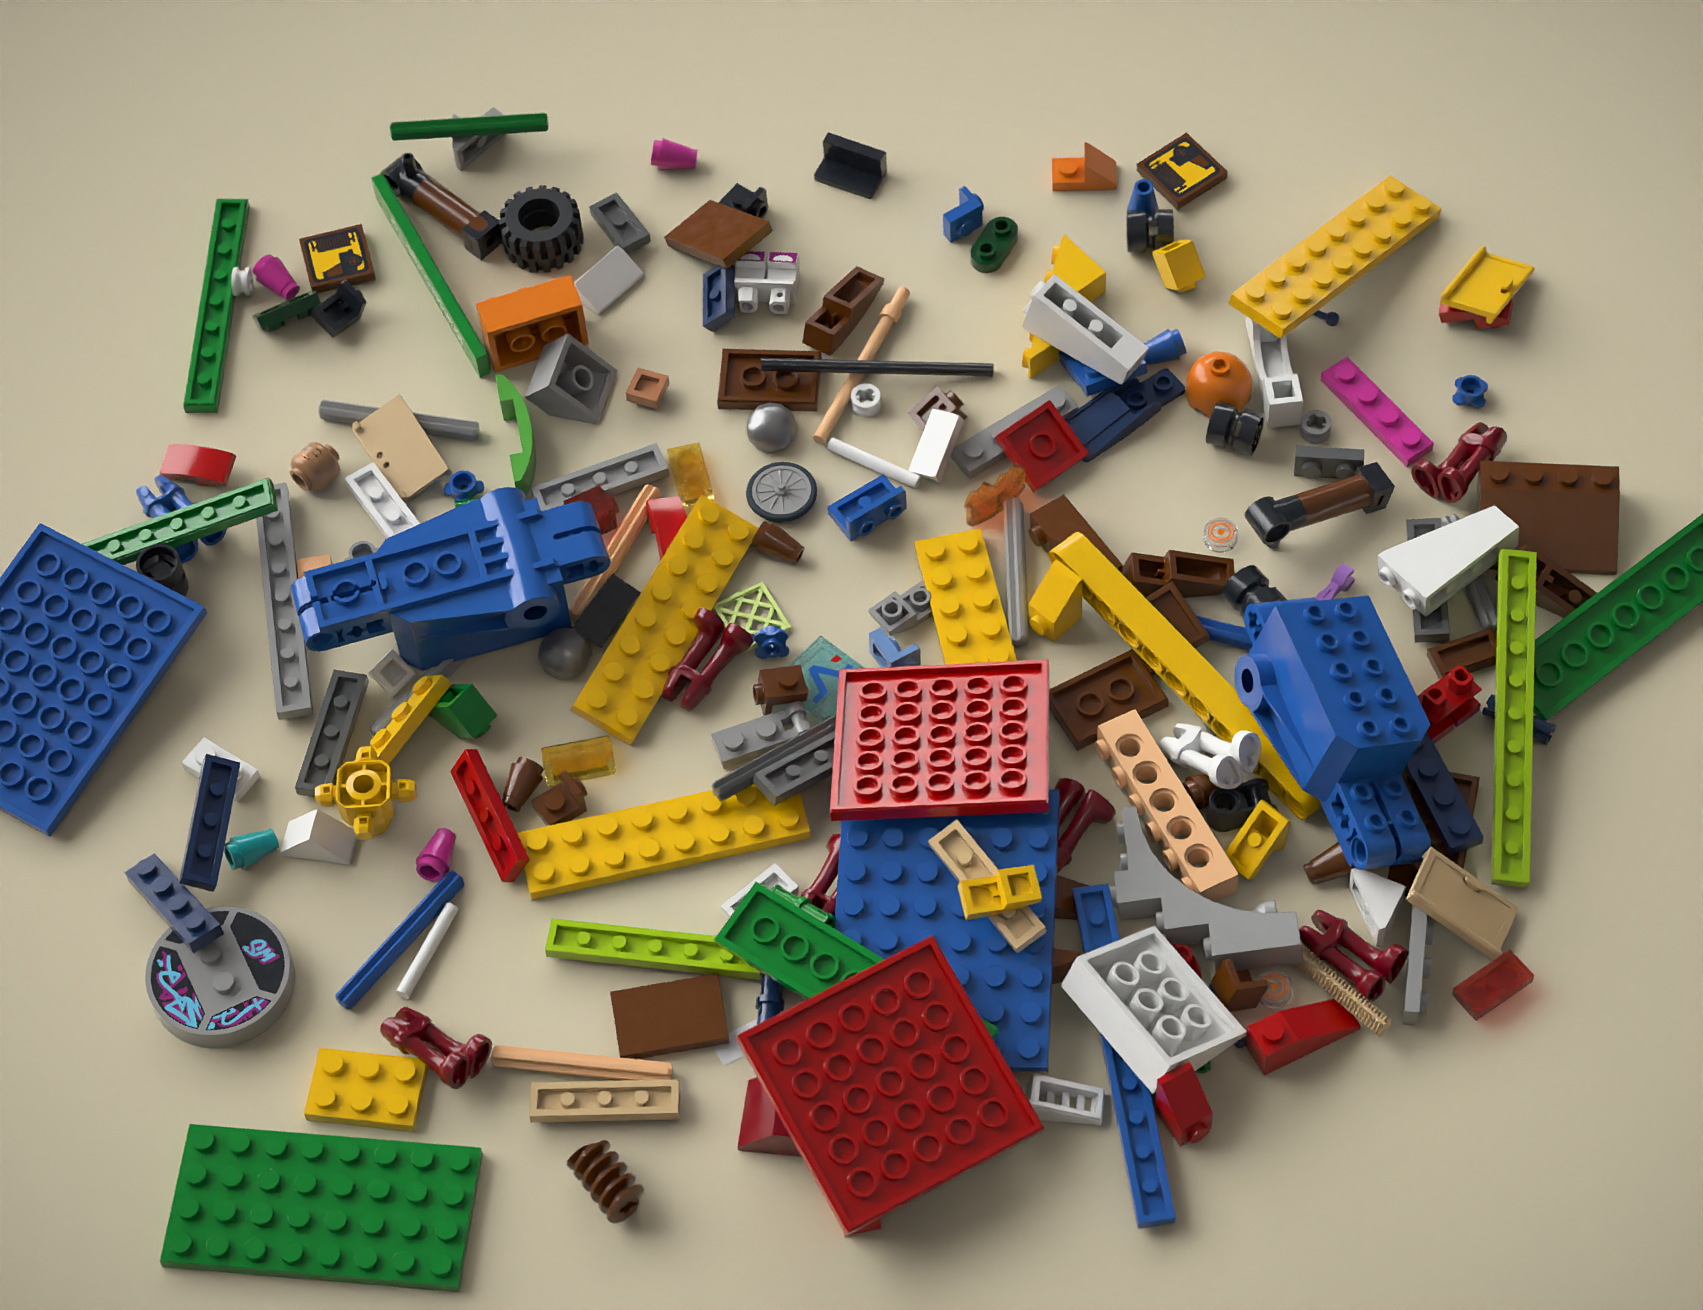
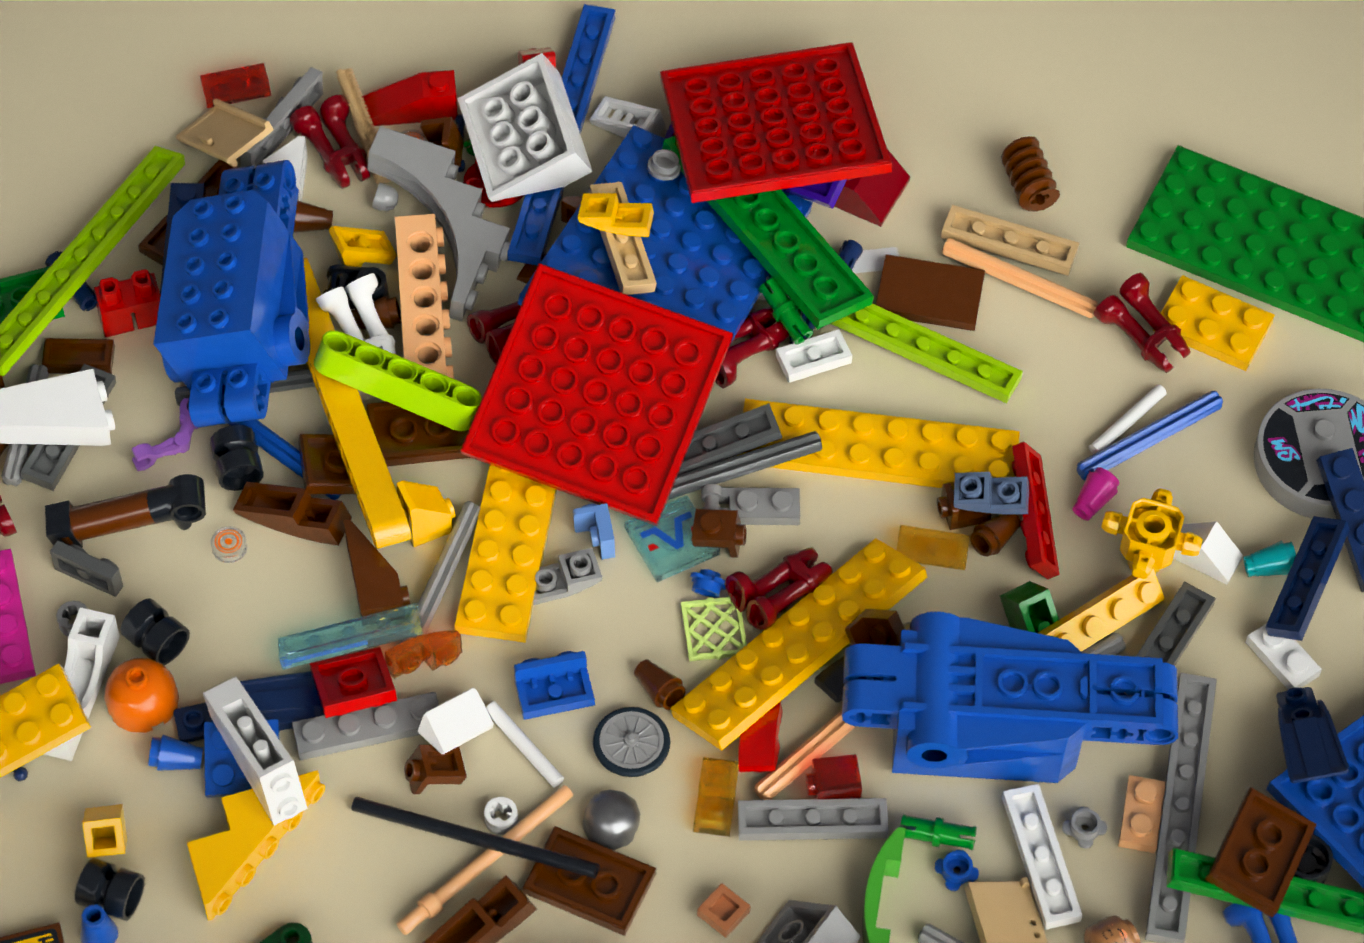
camera: 165 degrees left, 0 degrees up
none -> clear light blue tile [278,603,423,670]
none -> lime beam [314,331,482,431]
none -> light grey plate [647,149,681,181]
none -> reddish brown bracket [845,609,905,646]
none -> sand blue slope [954,472,1029,515]
none -> reddish brown tile [1205,787,1317,918]
none -> dark blue piece [1276,687,1349,783]

